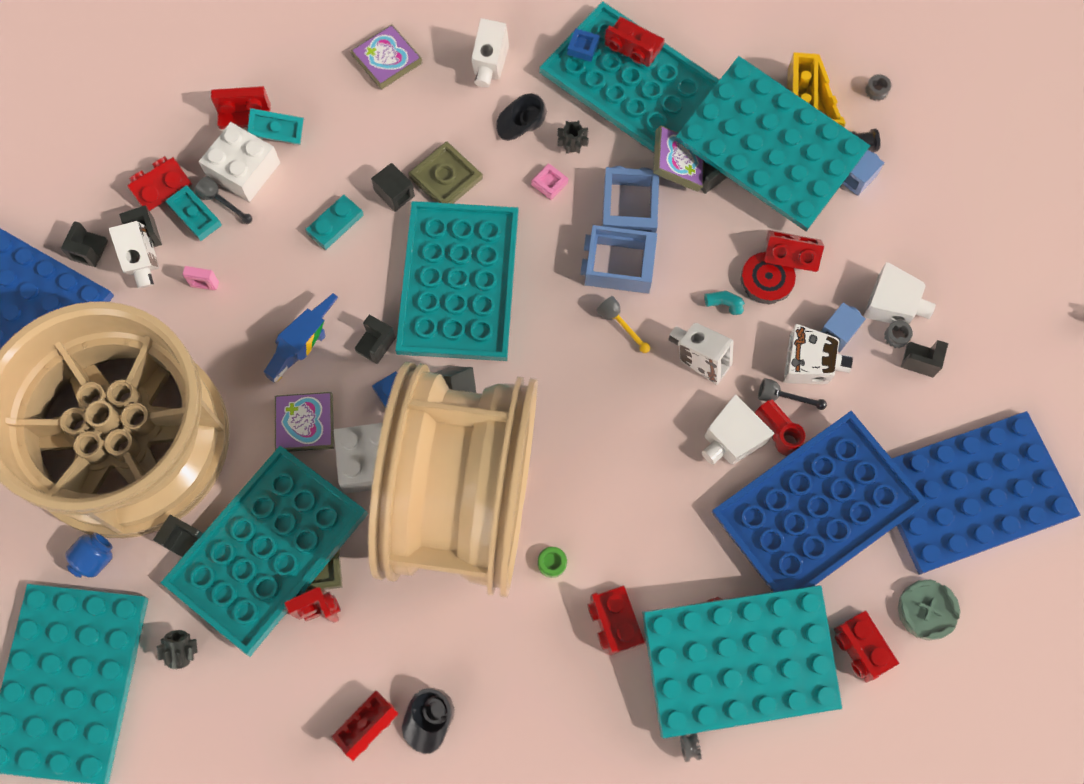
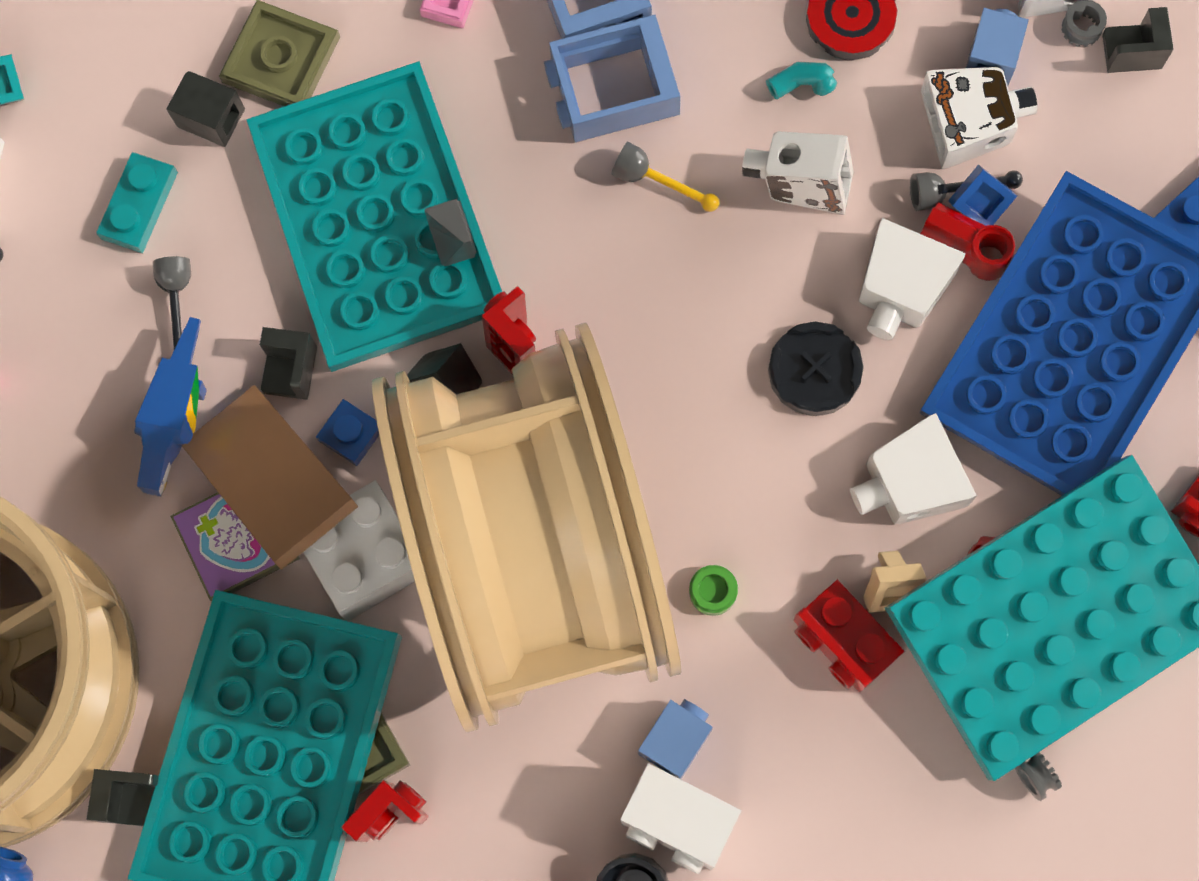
camera: 15 degrees left, 5 degrees up
none -> dark grey hinge [152,256,191,349]
none -> medium nougat tile [182,385,358,570]
none -> dark grey slope [424,199,476,266]
none -> red bracket [482,286,536,375]
none -> white brick [620,763,742,874]
none -> medium blue brick [638,699,713,779]
none -> black tile [768,321,864,416]
none -> white torso [850,413,977,524]
none -> tan tile [863,550,927,613]
none -> blue plate [948,164,1017,226]

